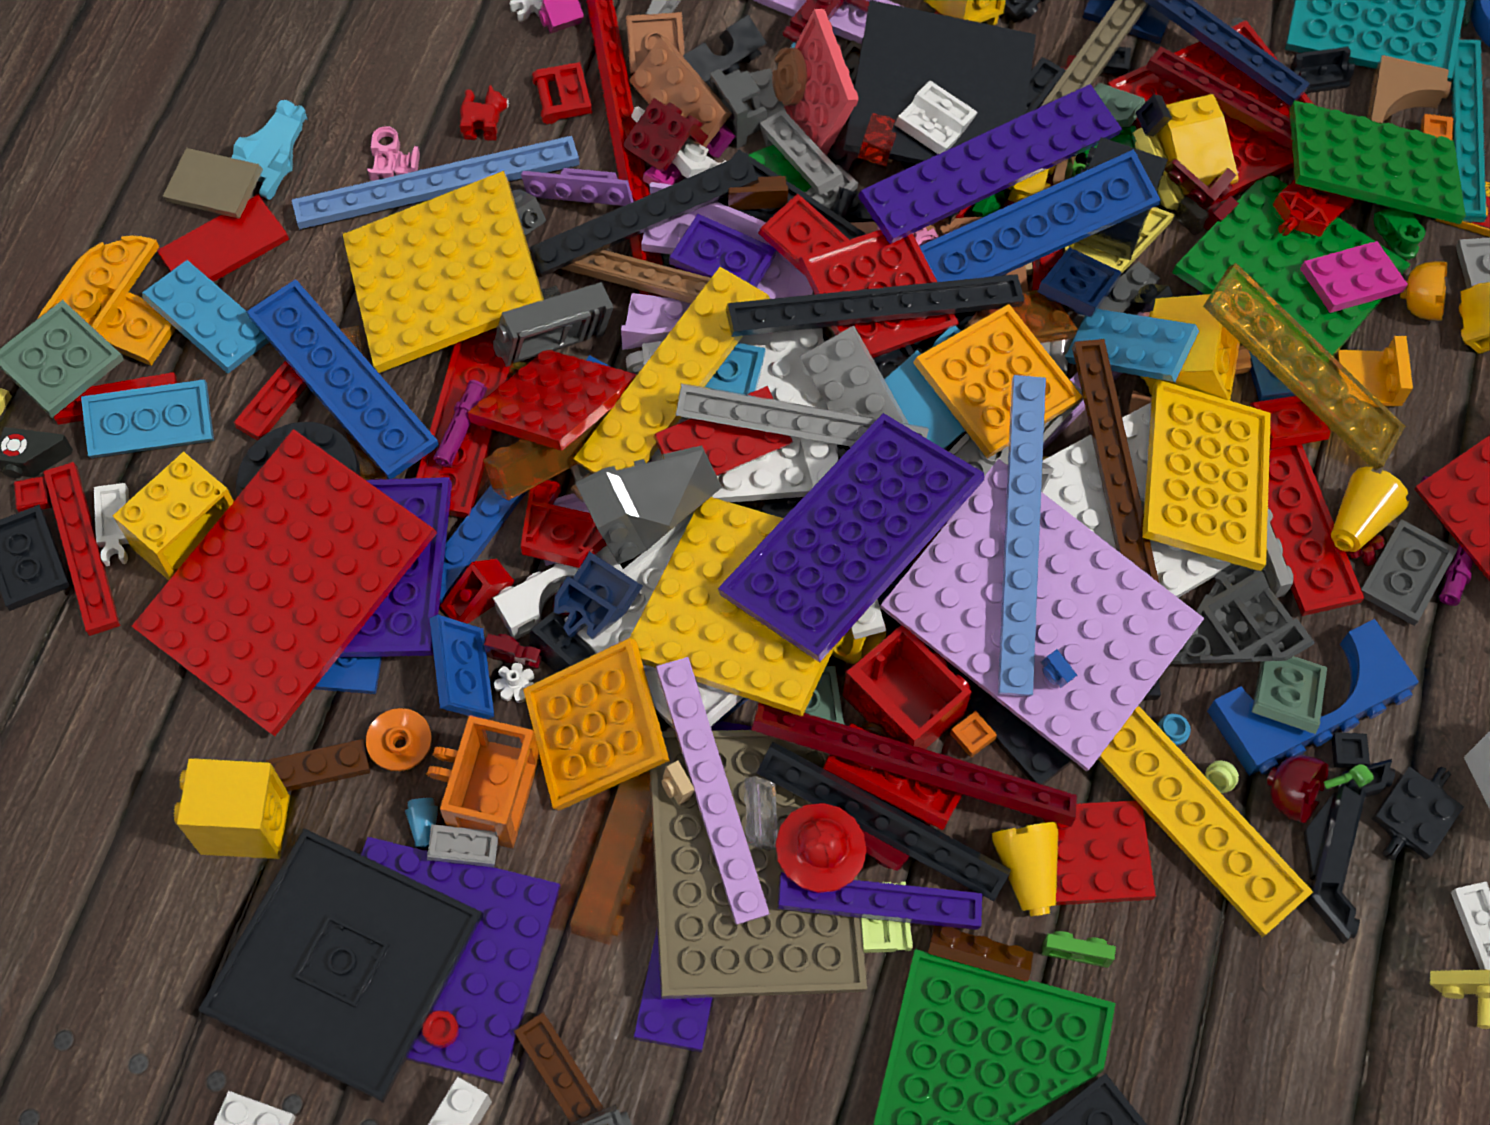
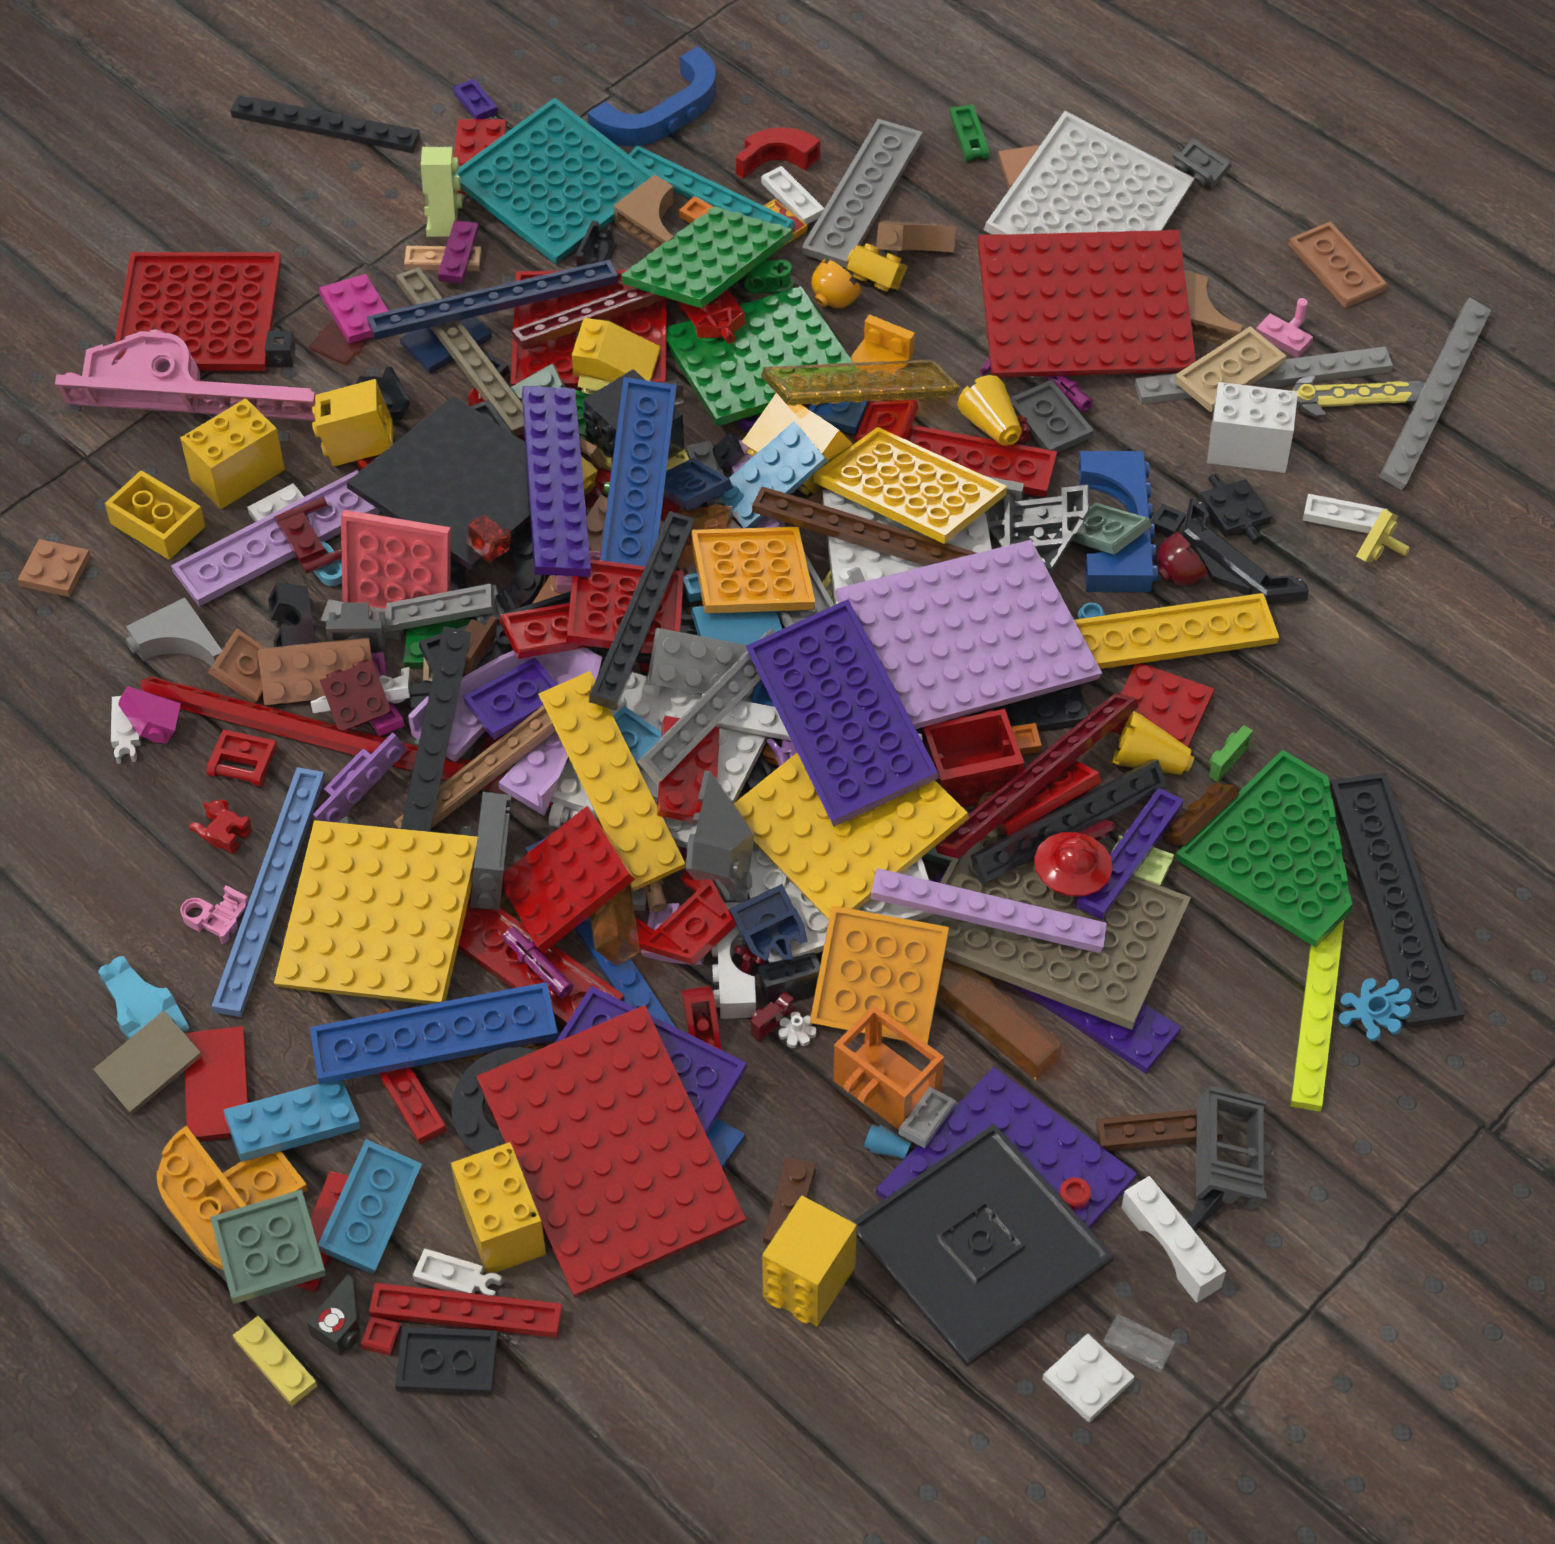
camera: 60 degrees left, 10 degrees down
orange dish [366,708,432,771] -> none
blue tile [430,615,494,720] -> none
tan plate [662,761,695,805] -> none
clear plate [744,776,778,851] -> none
nougat tile [772,48,807,106] -> none
white slope [895,81,977,154] -> none
medium blue plate [998,375,1046,697] -> none
blue plate [1040,649,1078,688] -> none
black plate [1135,94,1172,137] -> none
dark red bracket [1164,159,1236,207] -> none
dark red plate [1202,196,1239,231] -> none
yellowish green plate [1205,760,1239,793] -> none
dark pink plate [1300,241,1408,313] -> none
bright green hand [1323,764,1373,789] -> none

